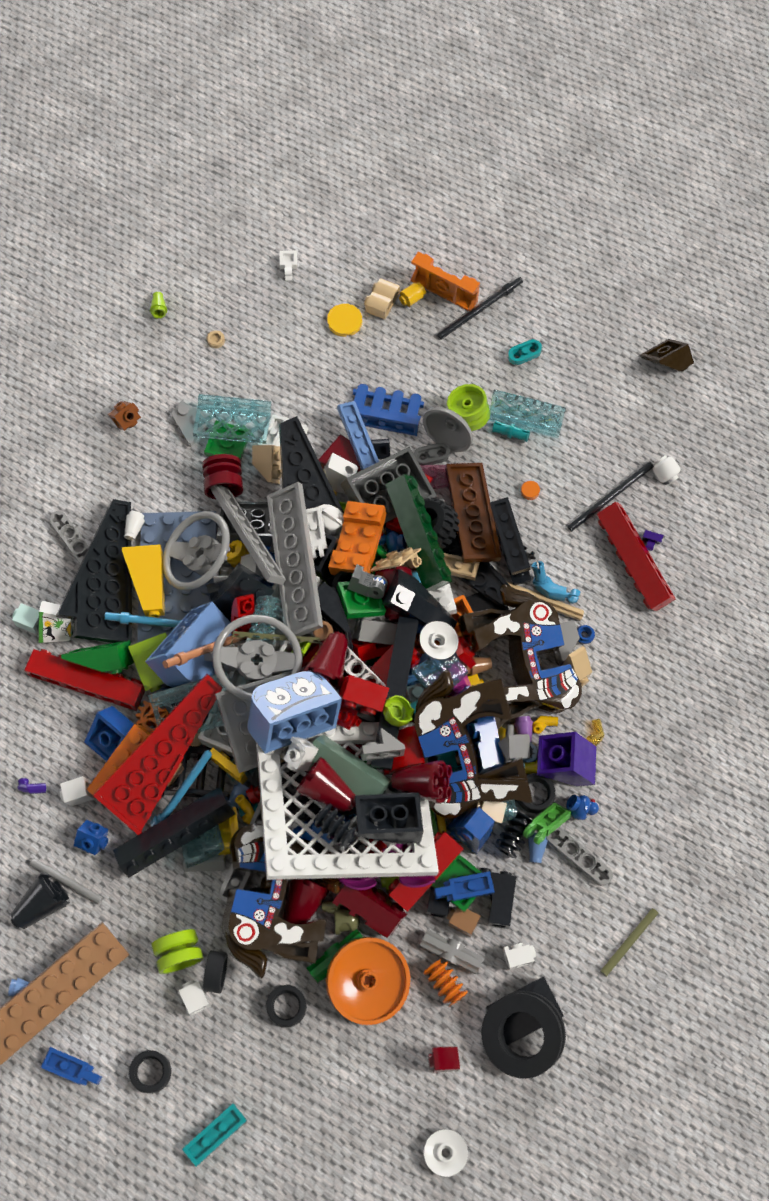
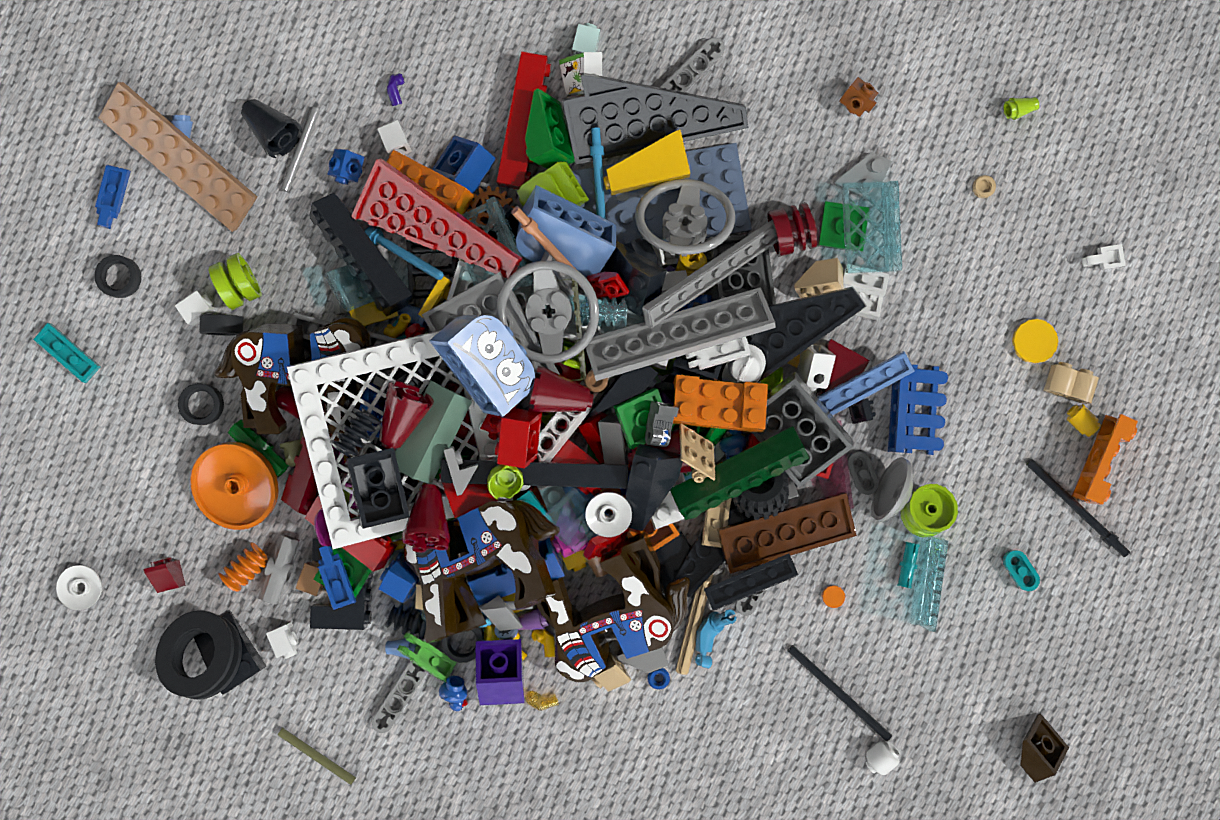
camera: 85 degrees right, 20 degrees up
white cone [124,511,145,541] -> none
white brick [284,737,319,772] -> none
red brick [597,502,676,611] -> none
dark purple tile [642,530,664,551] -> none

